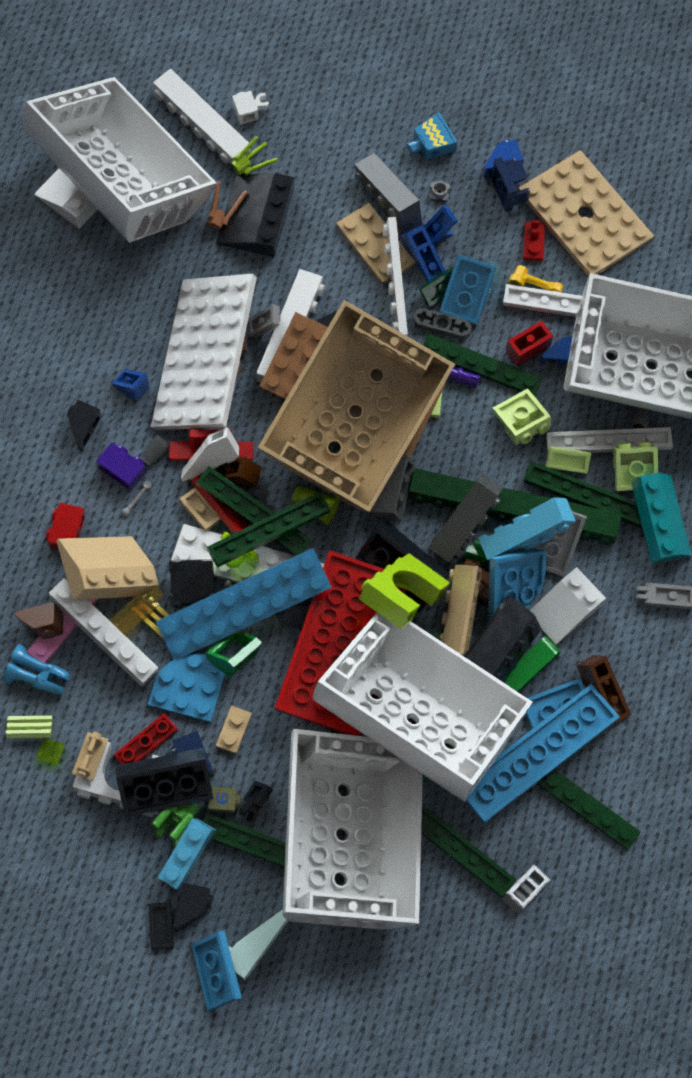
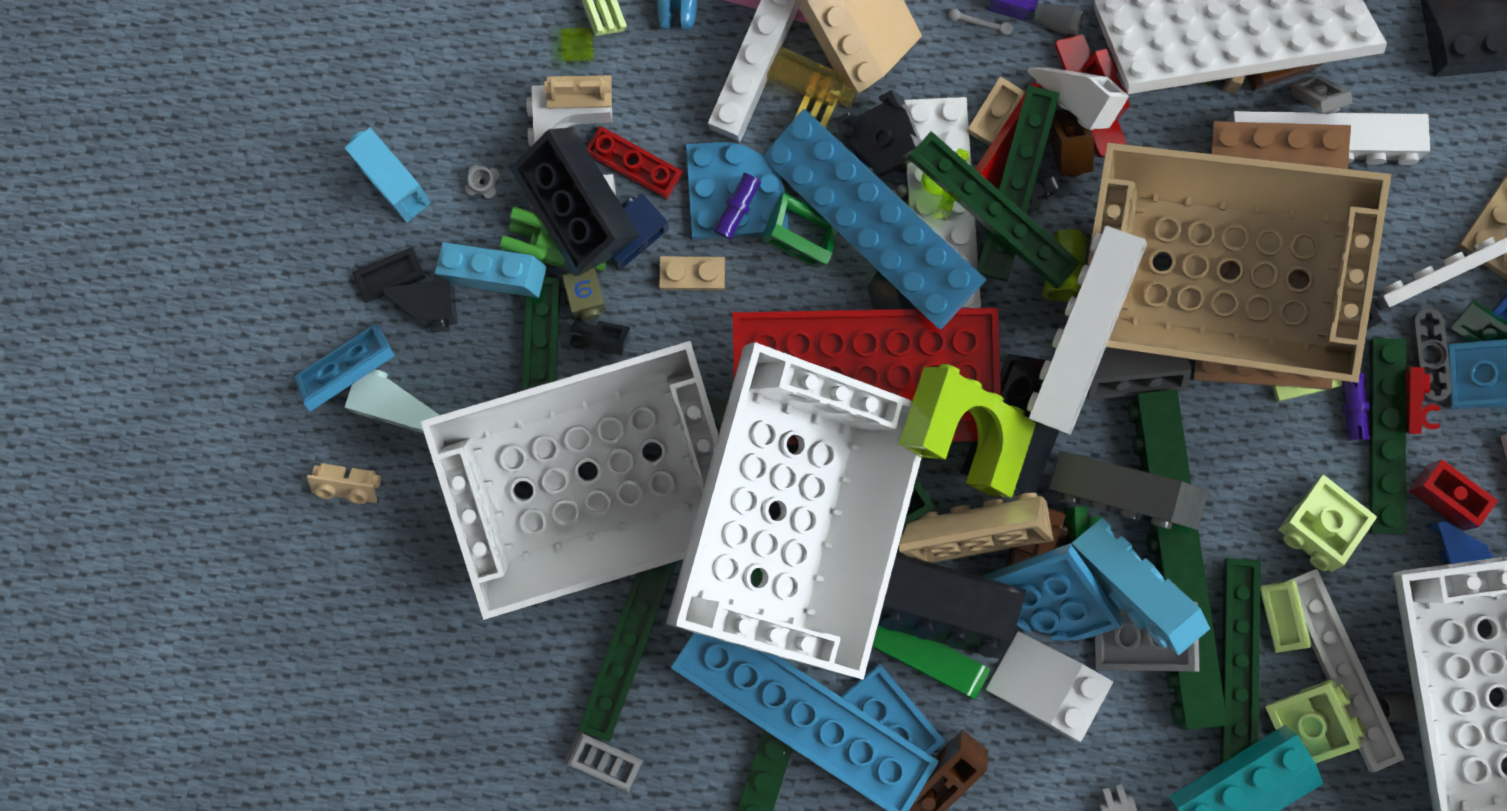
camera: 75 degrees right, 10 degrees up
none -> tan hinge [307,463,381,504]
none -> medium azure window [344,127,431,223]
none -> light grey plate [465,165,500,199]
none -> dark purple pin [713,173,762,240]
none -> white brick [1027,226,1147,435]
none -> red plate [1406,367,1440,434]

